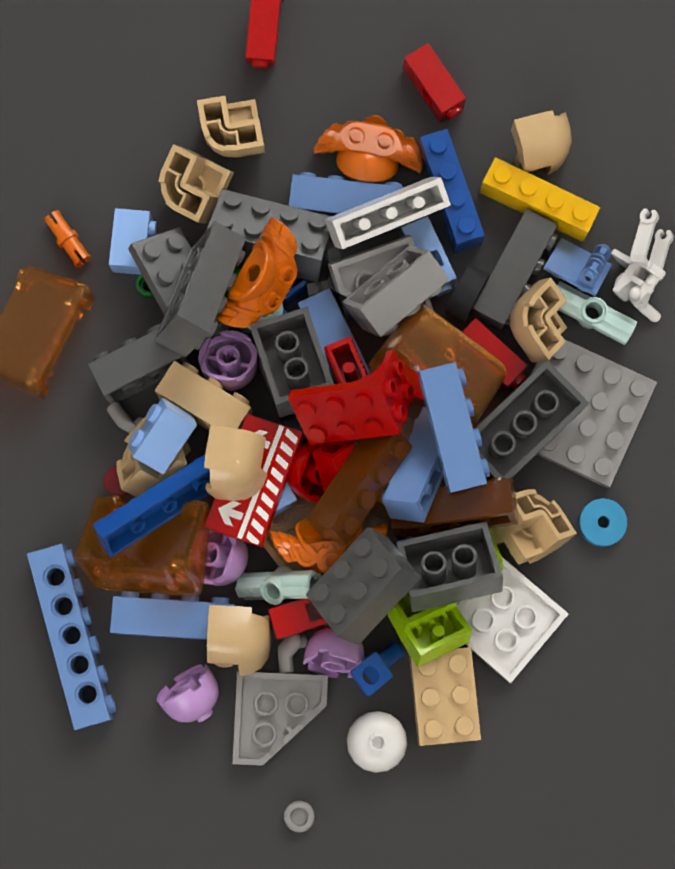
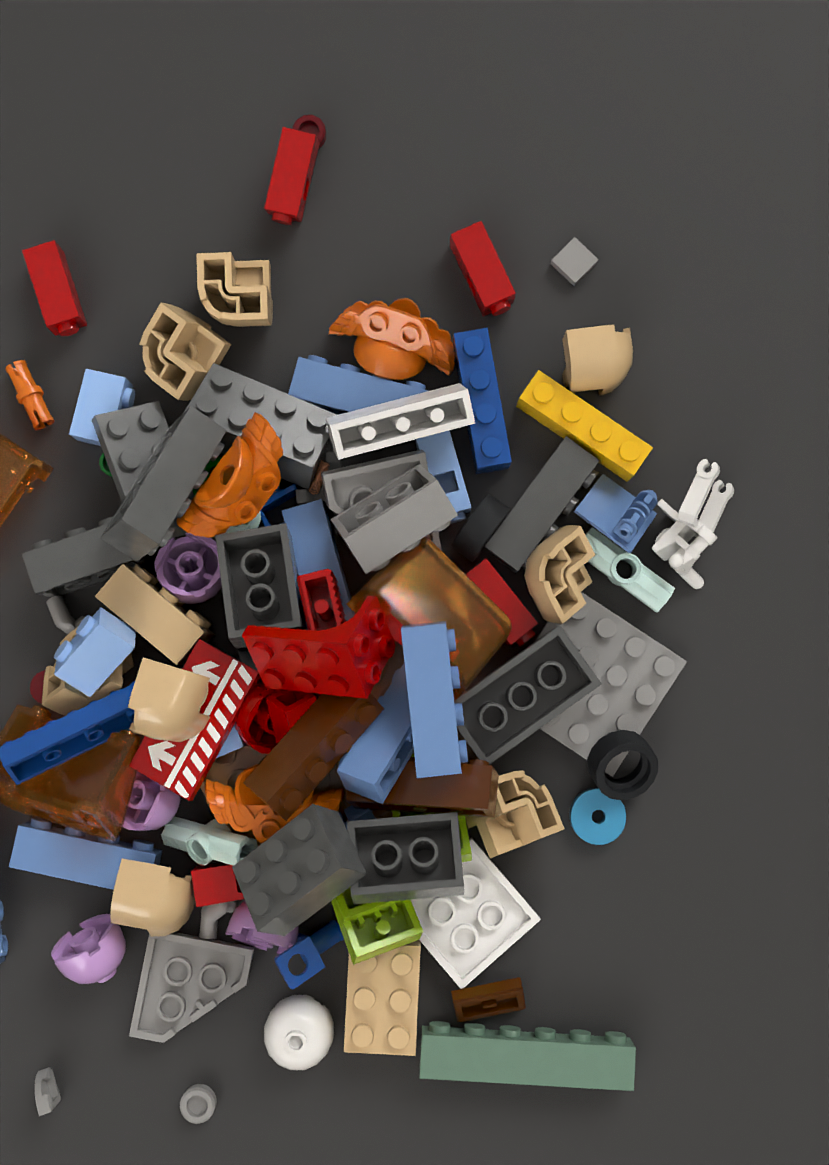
camera: 10 degrees right, 5 degrees up
none -> red brick [22,240,87,336]
none -> light grey tile [35,1067,61,1116]
none -> nougat leg [309,460,330,494]
none -> sand green brick [419,1021,636,1091]
none -> reddish brown tile [451,977,526,1022]
none -> light grey tile [550,237,599,286]
none -> black tyre [587,730,658,800]

